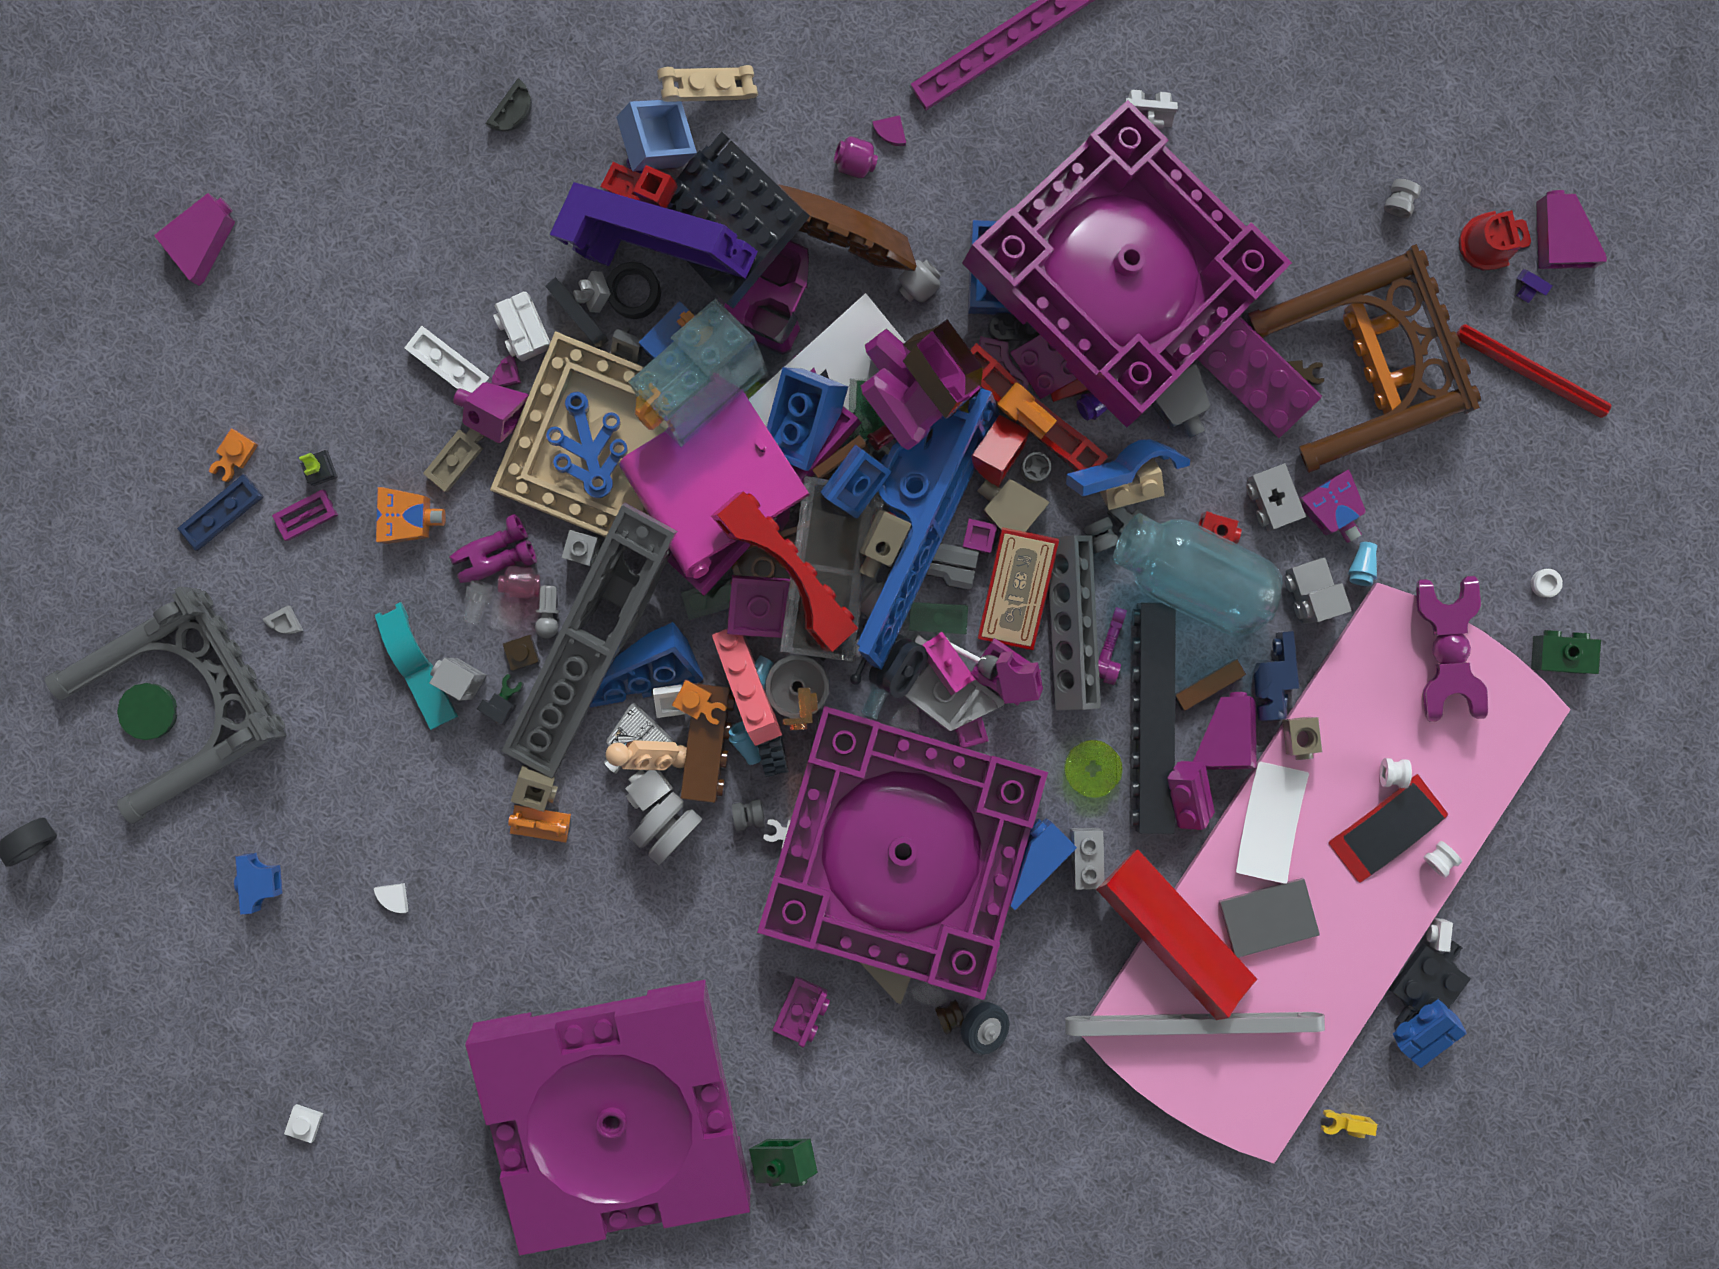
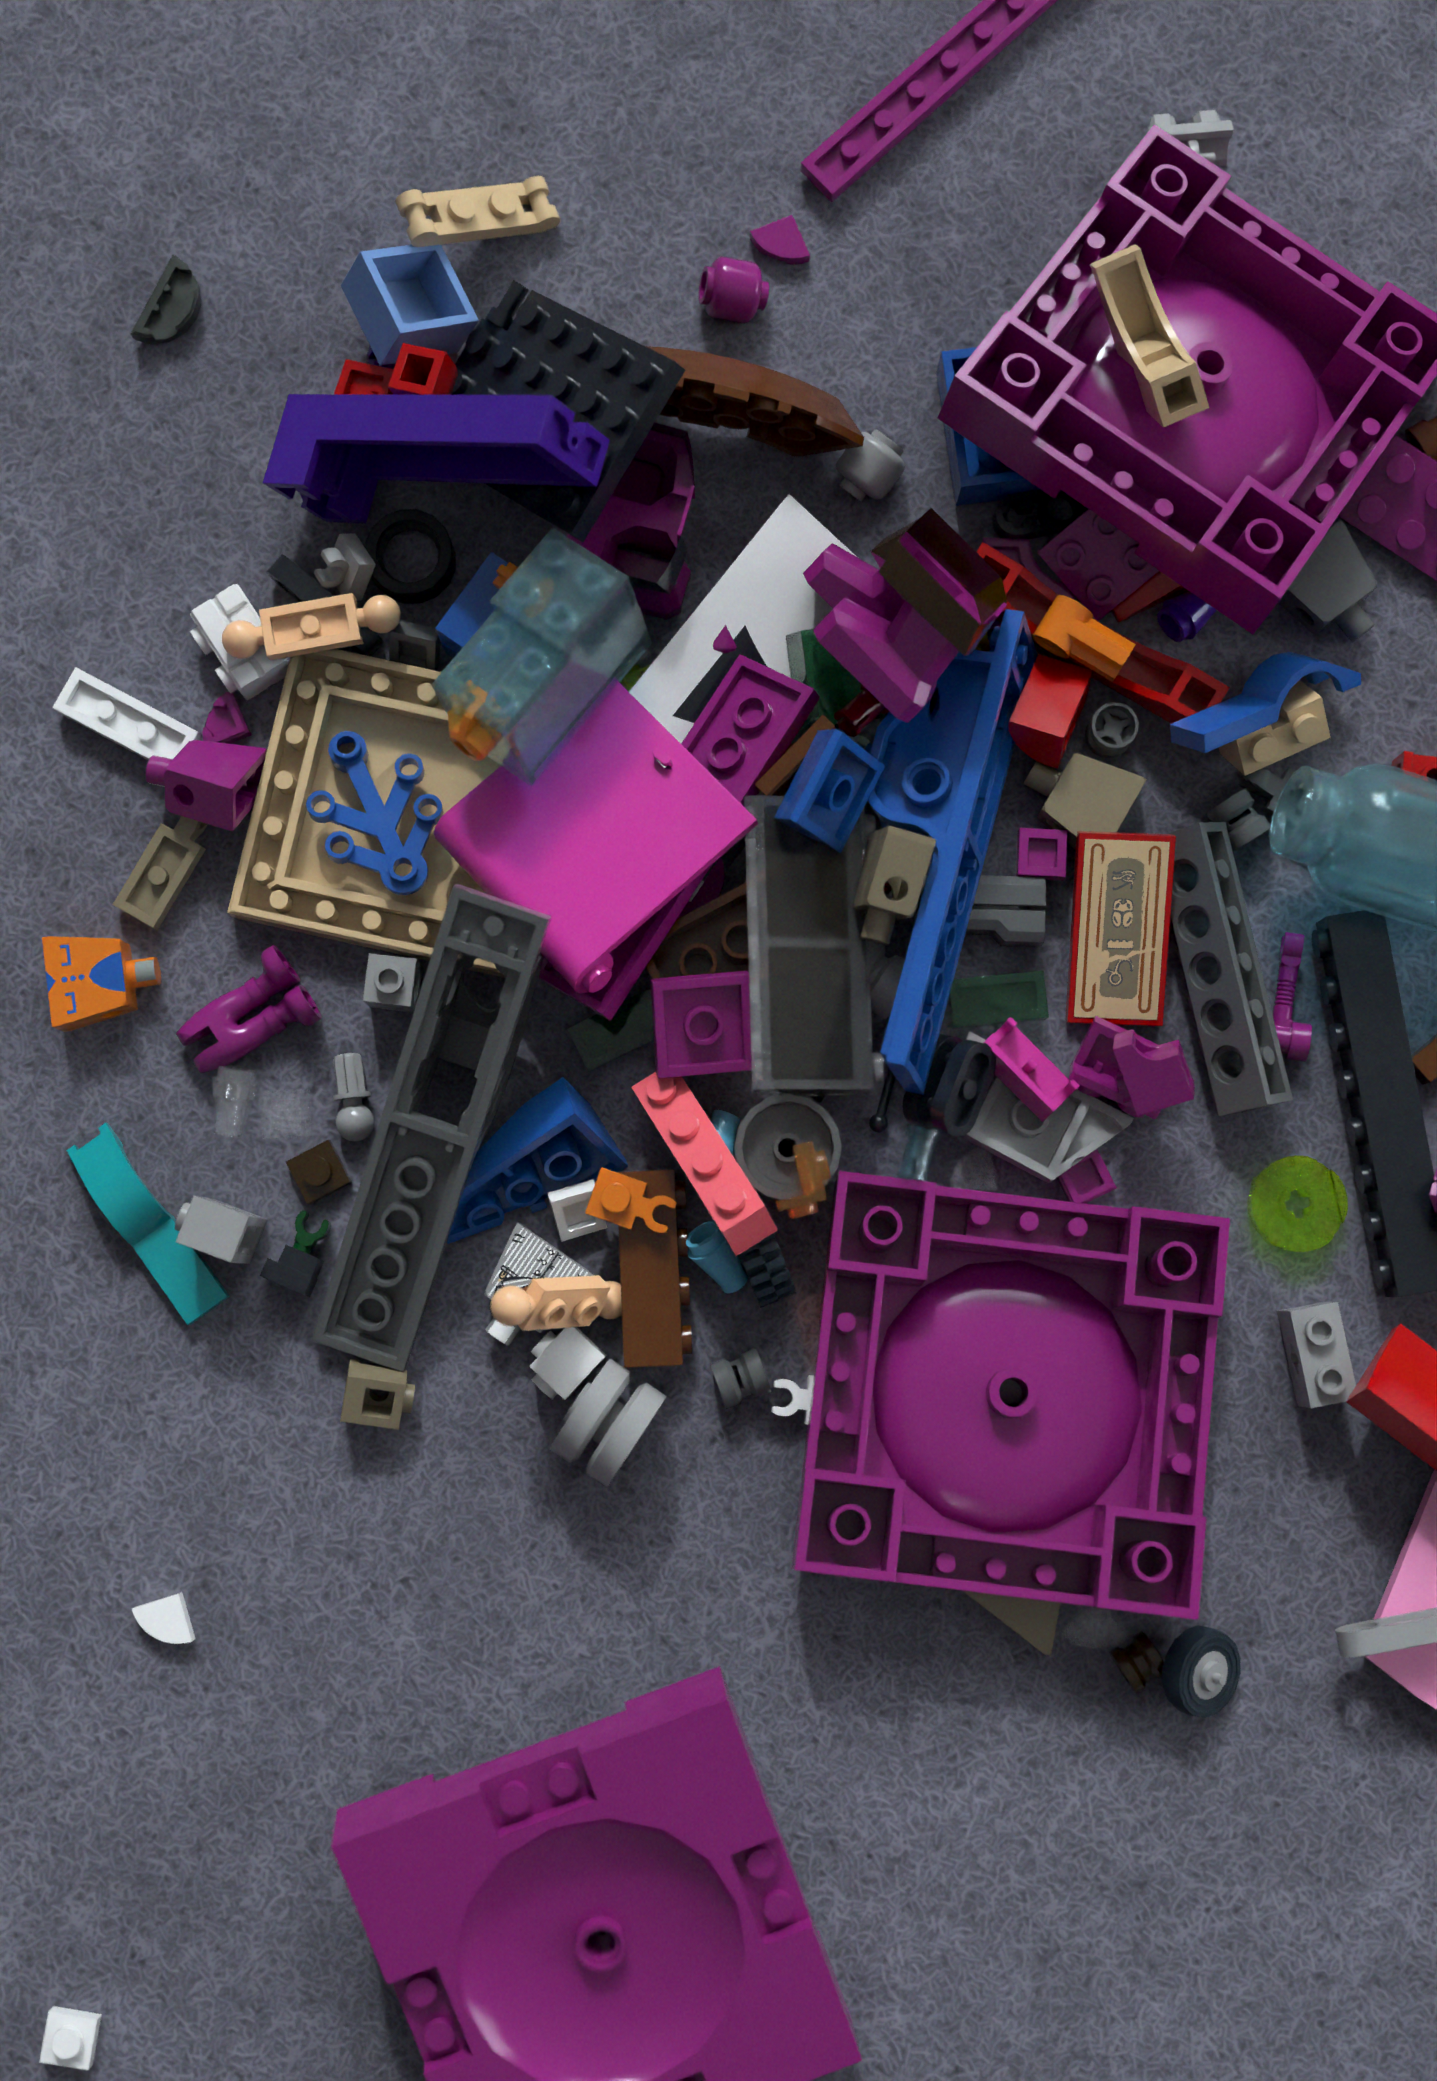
camera: 10 degrees left, 5 degrees down
clear pink head [498,566,540,604] -> none
orange hinge [508,805,571,843] -> none
red arch [711,491,858,652] -> none
dark green brick [749,1139,818,1187] -> none
blue slope [760,367,849,471] -> none
magenta bracket [772,976,830,1048] -> none
dark grey hinge [946,637,998,680] -> none
blue slope [1010,818,1077,910] -> none
none -> light nougat plate [222,593,401,660]
none -> tan arch [1090,244,1209,427]

